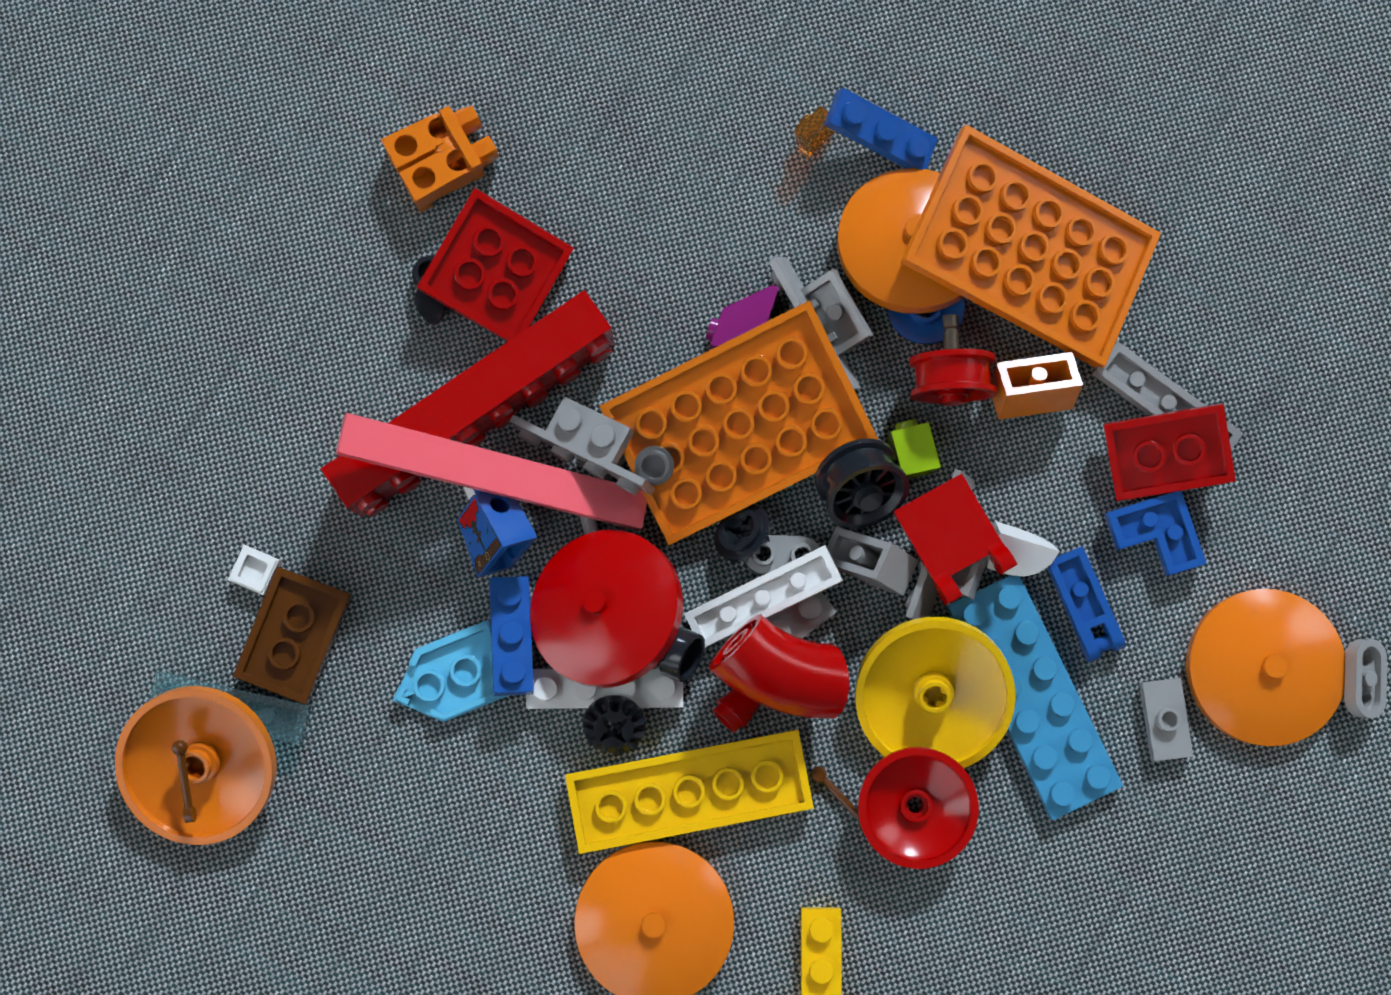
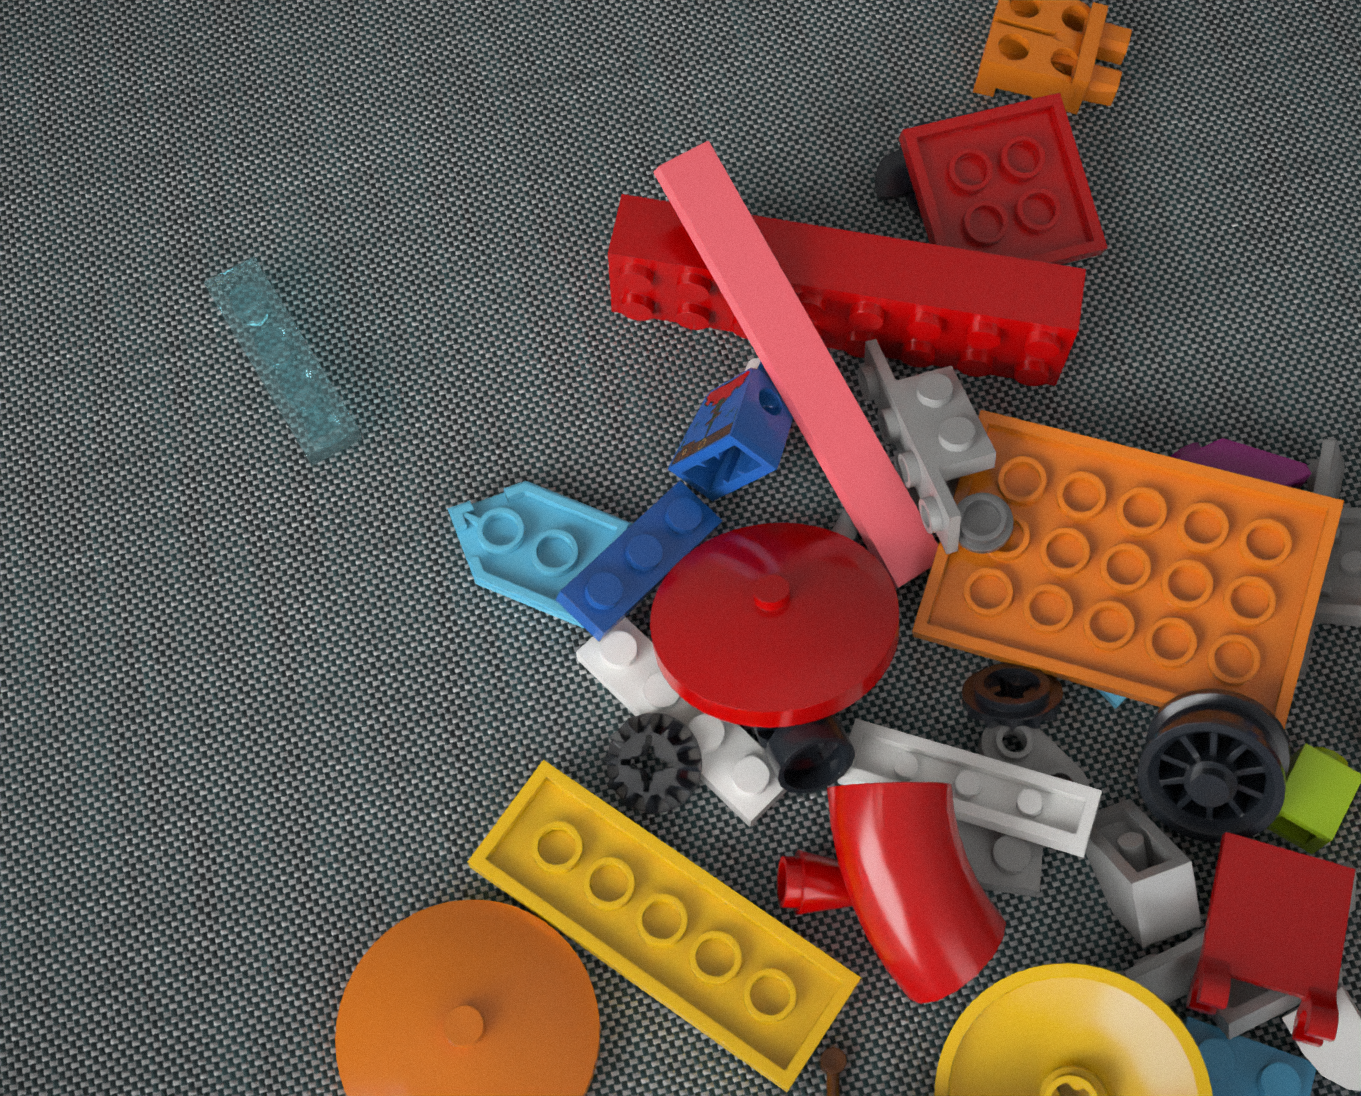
camera: 45 degrees right, 15 degrees down
orange dish [115,686,277,845] -> none
reddish brown hinge [171,740,197,823] -> none
white tile [228,545,282,596] -> none
reddish brown plate [232,566,352,705] -> none

